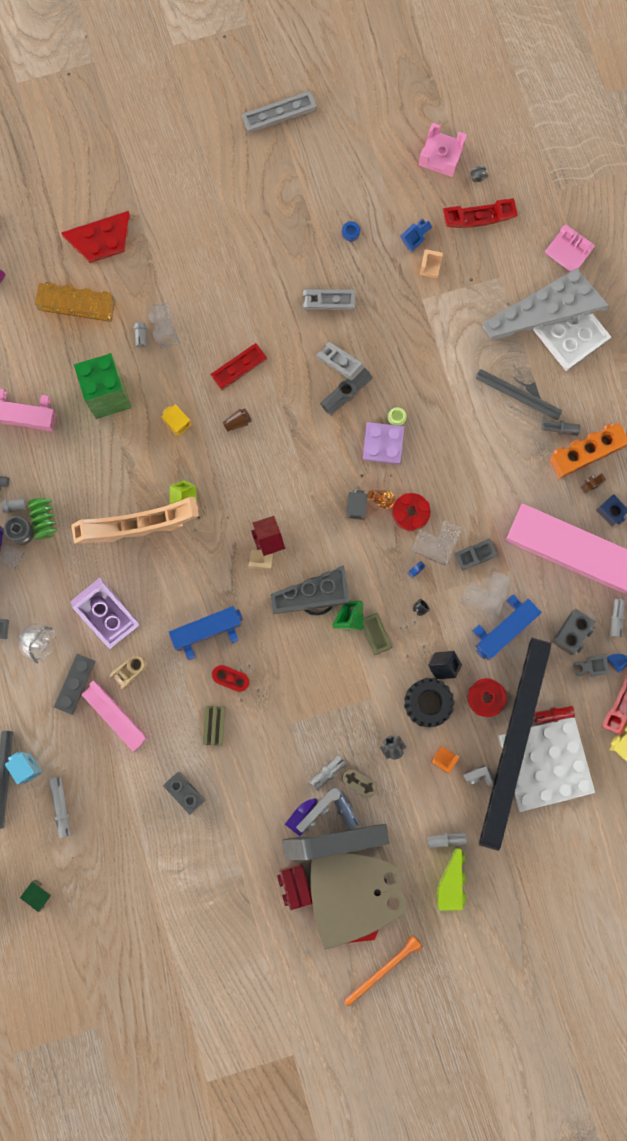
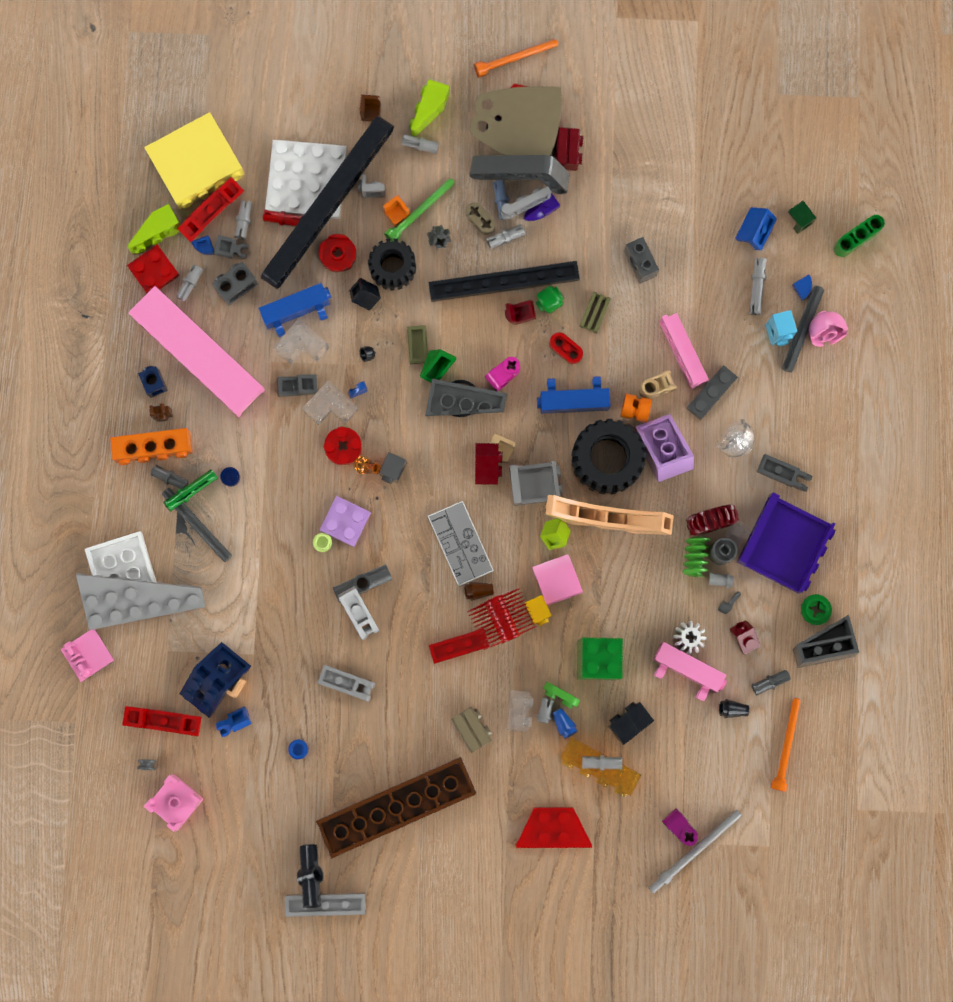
camera: 160 degrees left, 0 degrees up
none -> green pin [163,469,218,512]
none -> dark blue bracket [179,642,251,718]
none -> clear blue tile [220,467,240,487]
none -> light grey pin [234,200,253,240]
none -> black piece [297,844,324,908]
none -> reddish brown tile [316,757,476,859]
none -> reddish brown panel [360,94,381,122]
none -> bright green piece [384,179,454,241]
none -> black plate [428,261,580,302]
none -> light grey tile [428,501,494,587]
none -> dark tan brick [451,707,492,753]
none -> red piece [468,588,537,650]
none -> dark pink piece [485,357,520,391]
none -> dark red bracket [505,300,536,325]
none -> light grey panel [509,461,563,506]
none -> bright pink slope [532,554,583,606]
none -> green head [535,286,565,314]
none -> bright green plate [543,682,581,709]
none -> blue cone [552,708,578,739]
none -> black tyre [571,419,646,494]
none -> light grey pin [582,755,622,771]
none -> black brick [608,701,654,745]
none -> orange wheel [620,393,652,423]
none -> white gear [673,621,707,654]
none -> dark red gear [686,504,739,536]
none -> blue panel [735,207,777,251]
none -> blue tile [792,275,812,301]

